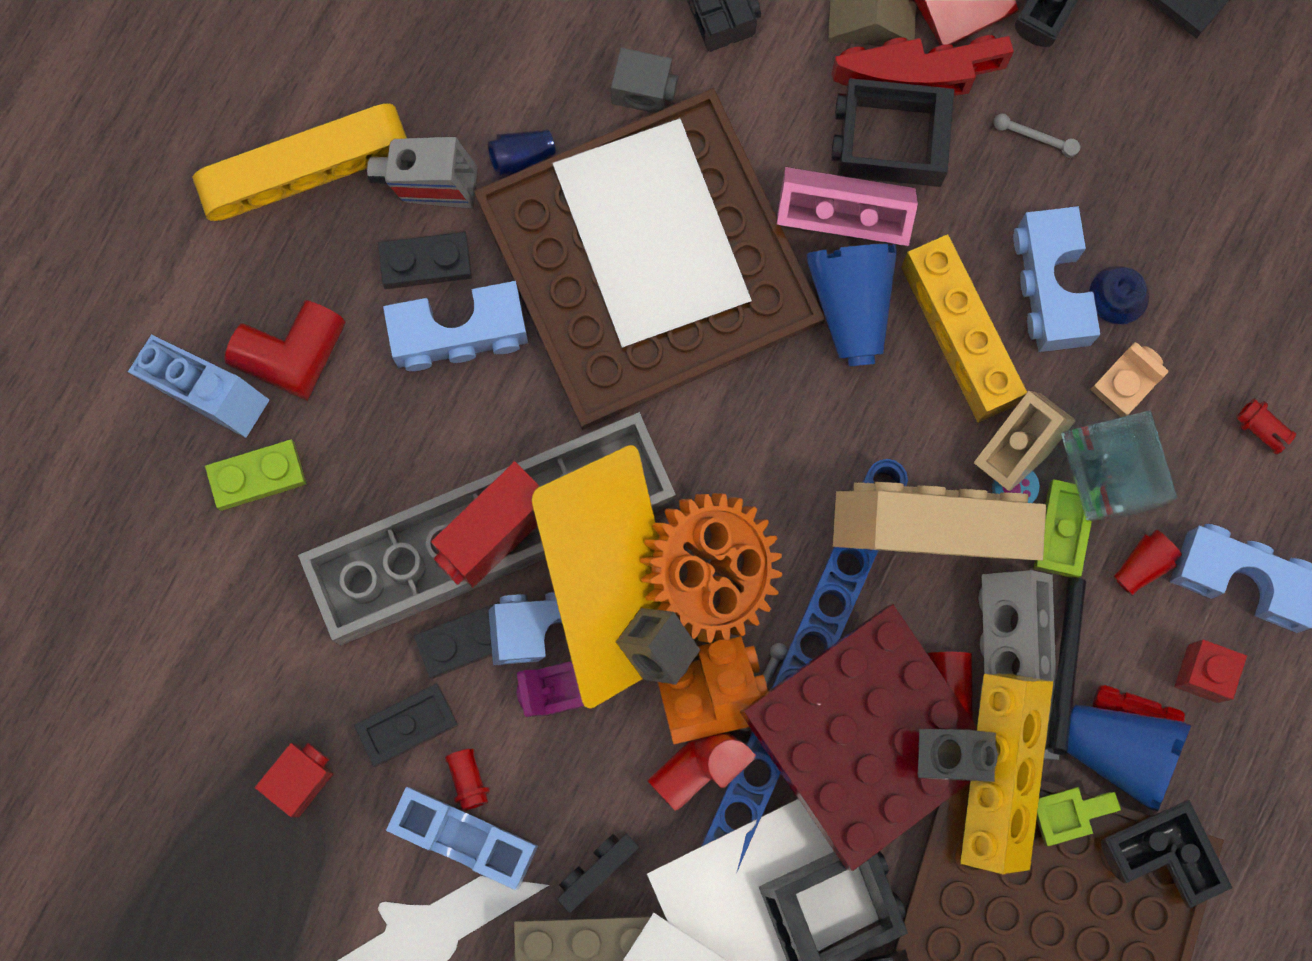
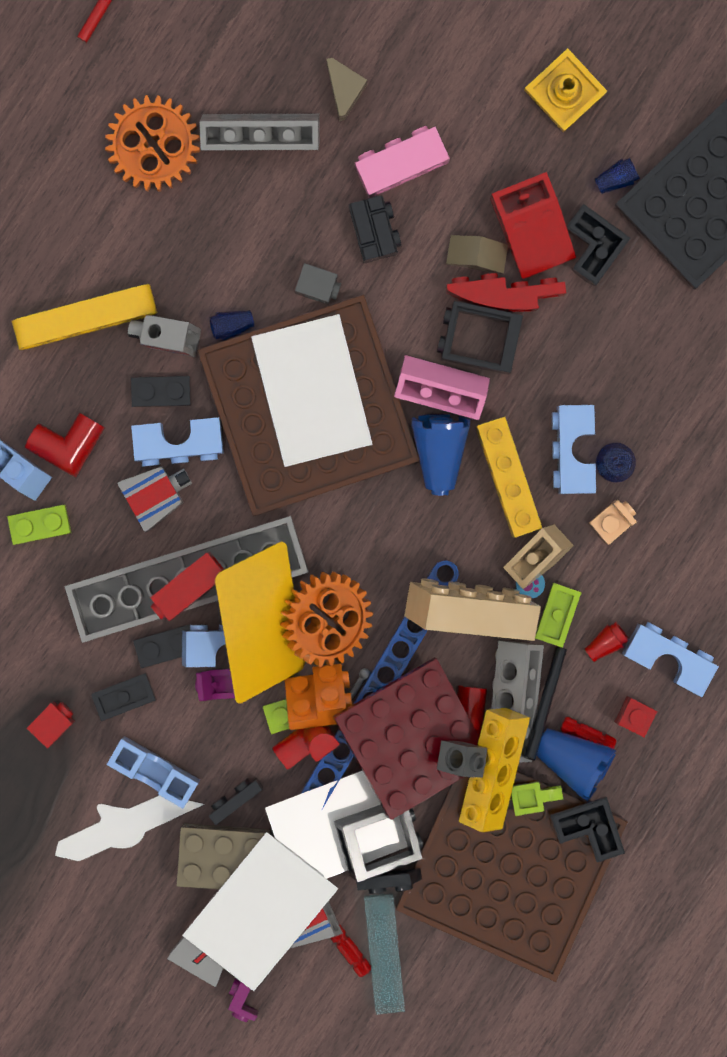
camera: 10 degrees right, 10 degrees up
red pin [445,748,490,811] -> none
dark grey brick [616,608,700,685] -> none
light grey hinge [993,113,1080,158] -> none
clear light blue slope [1061,410,1177,521] -> none
red pin [1236,398,1296,455] -> none
none -> torso [117,467,193,532]
none -> lime plate [262,699,289,734]

